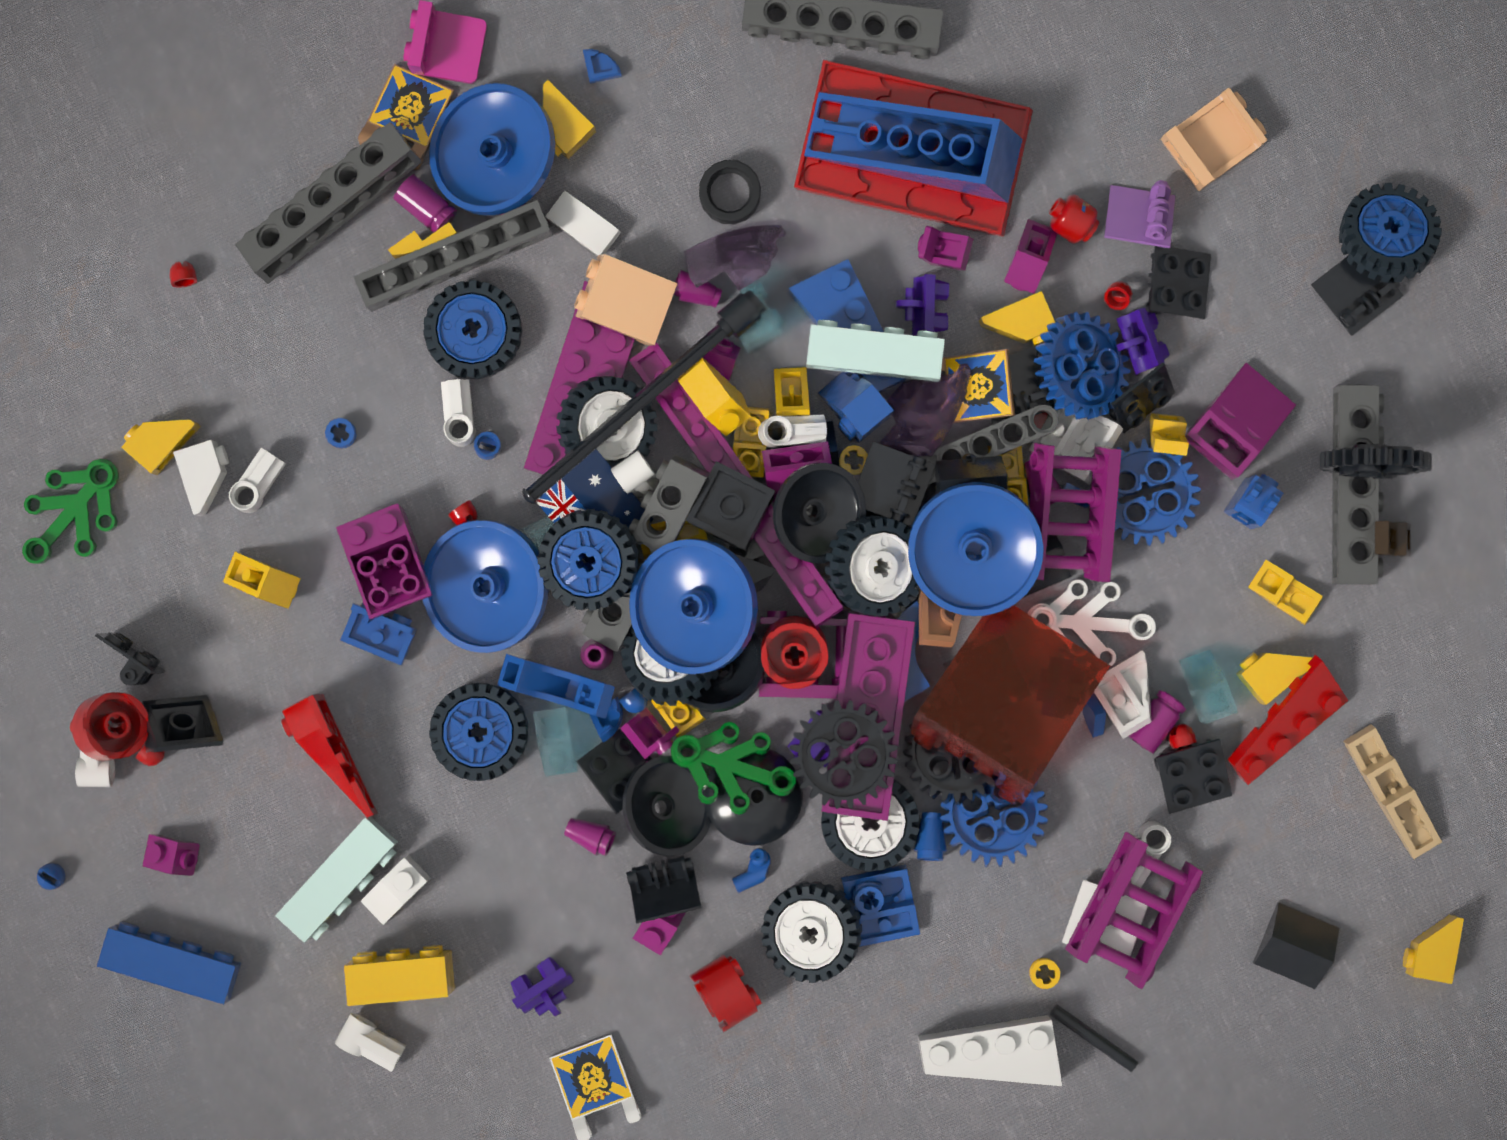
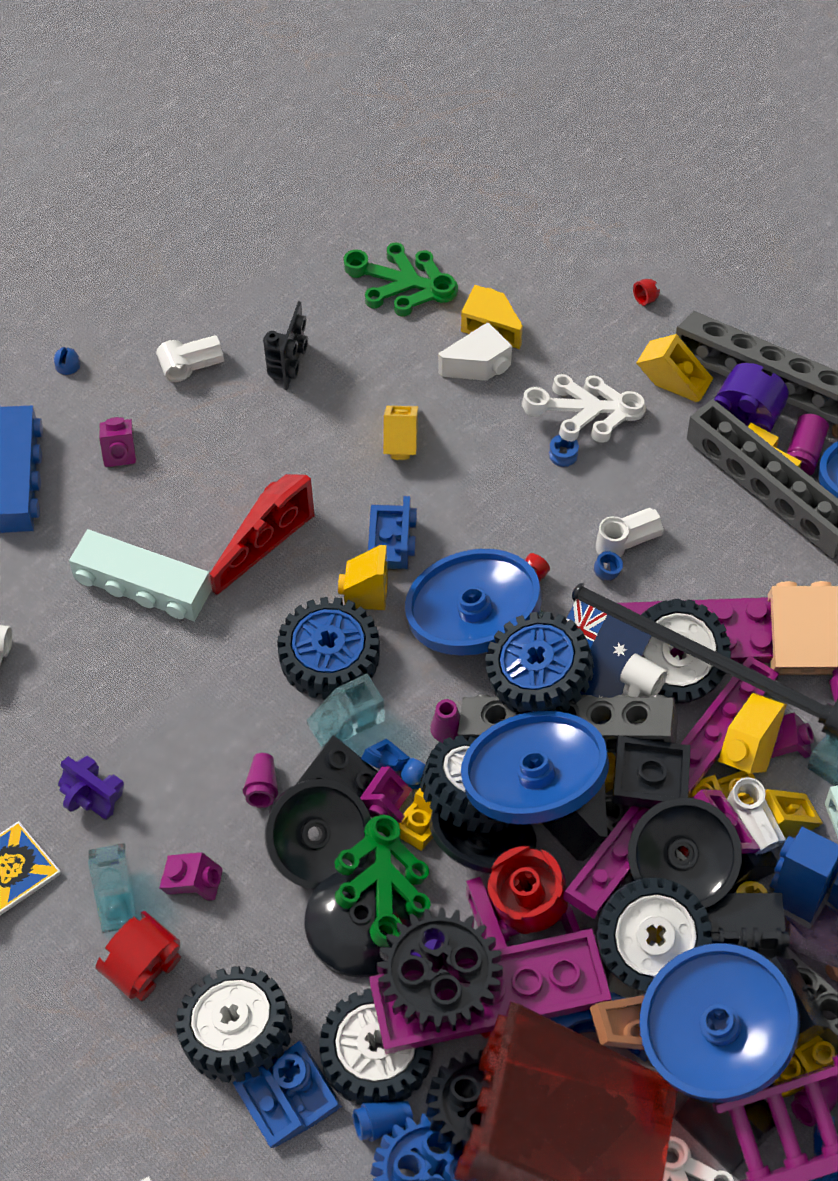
camera: 70 degrees right, 30 degrees down
red brick [70,692,148,761] -> none
red hinge [135,745,165,766] -> none
black slope [142,695,224,753] -> none
white piece [229,448,286,513] -> none
magenta slope [336,503,433,620] -> none
yellow brick [344,945,455,1006] -> none
white slope [361,855,432,925] -> none
wheel [423,280,522,379] -> none
blue arch [497,654,615,719] -> none
black hinge [626,855,702,924] -> none
blue arm [732,848,771,893] -> none
none -> clear light blue slope [88,843,138,933]
none -> yellow slope [338,545,388,610]
none -> white plant [522,374,646,443]
none -> yellow slope [636,334,714,402]
none -> dark purple brick [714,363,789,432]

